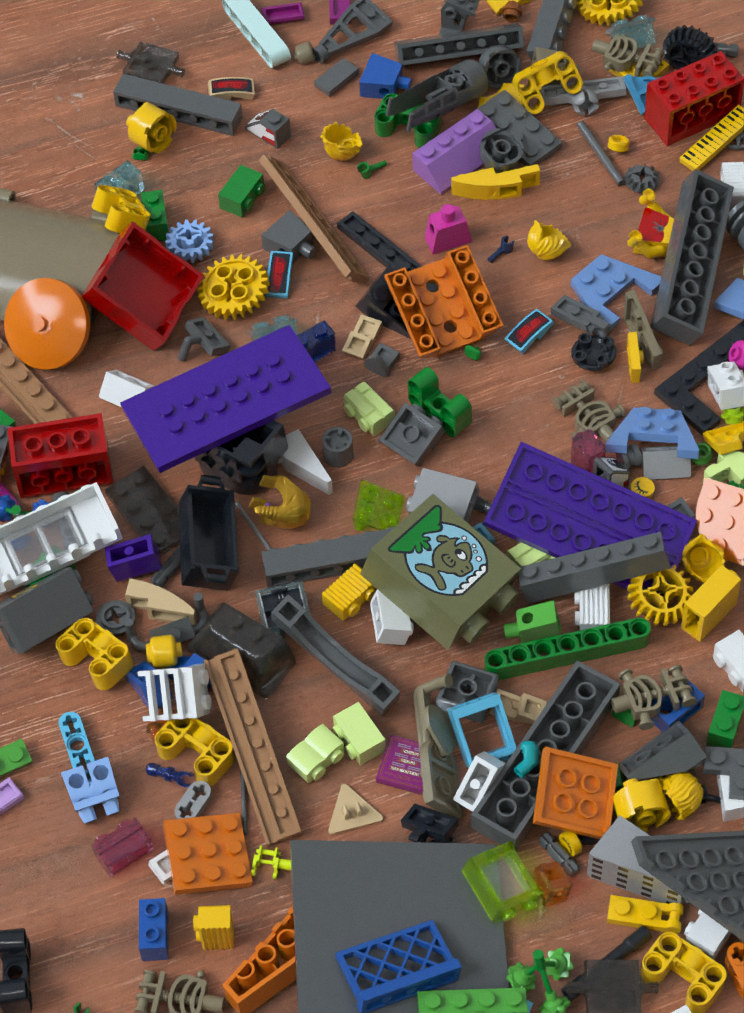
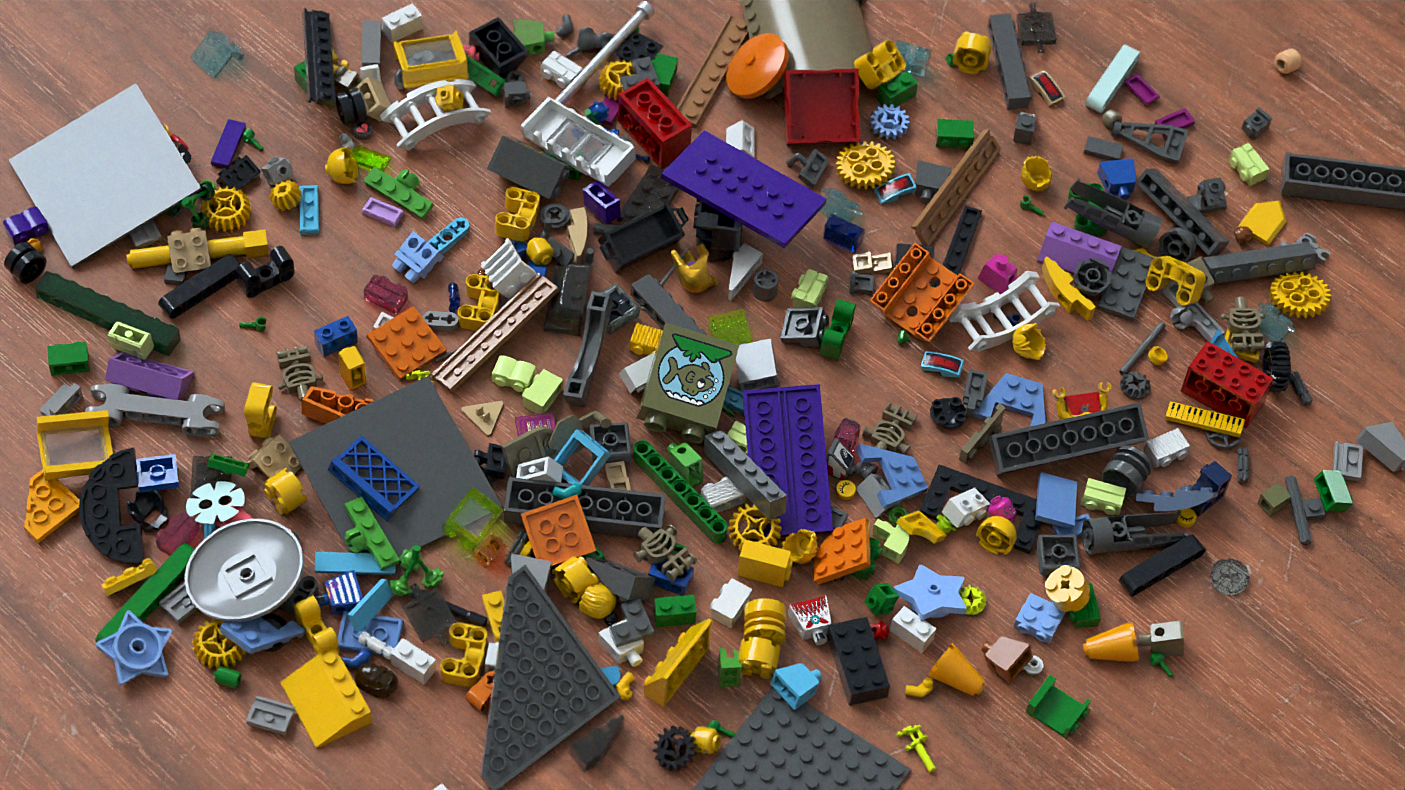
camera: 55 degrees right, 0 degrees up
yellow plate [627,332,644,383] -> none
none -> white fence [948,271,1060,351]

